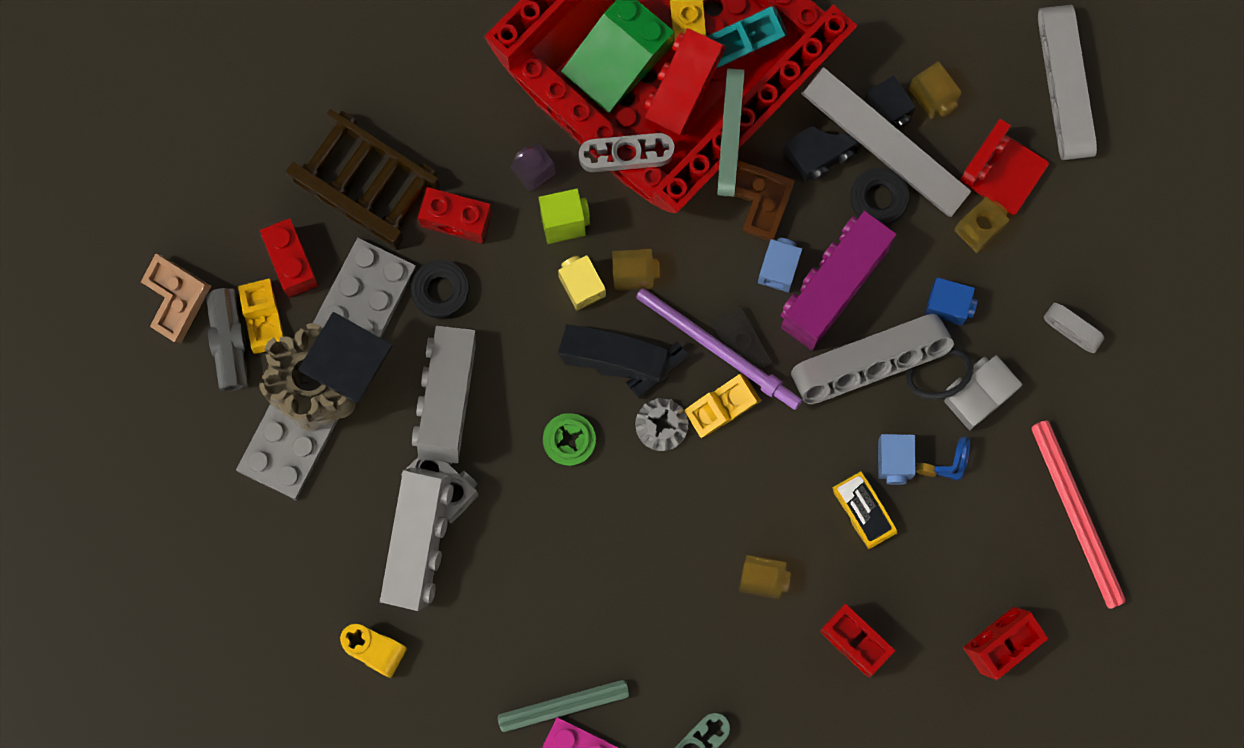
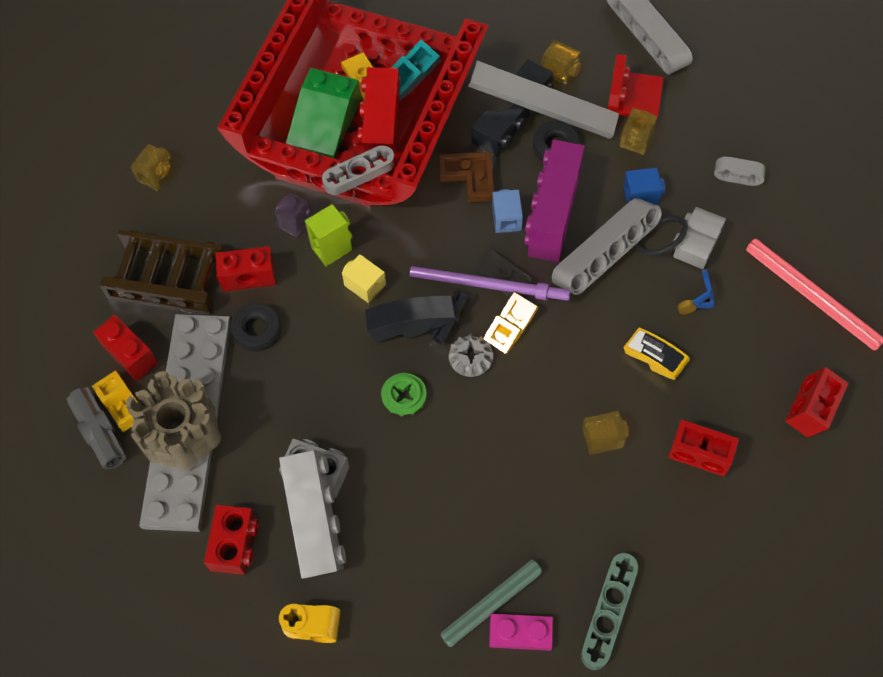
camera: 20 degrees left, 15 degrees down
medium nougat plate [141,254,211,343] -> none
black tile [298,312,393,404] -> none
light grey brick [412,326,476,463] -> none
clear yellow brick [612,249,660,291] -> none
sand green beam [717,68,744,197] -> none
medium blue brick [878,434,915,485] -> none
none -> clear yellow brick [130,144,171,191]
none -> red brick [204,505,259,575]

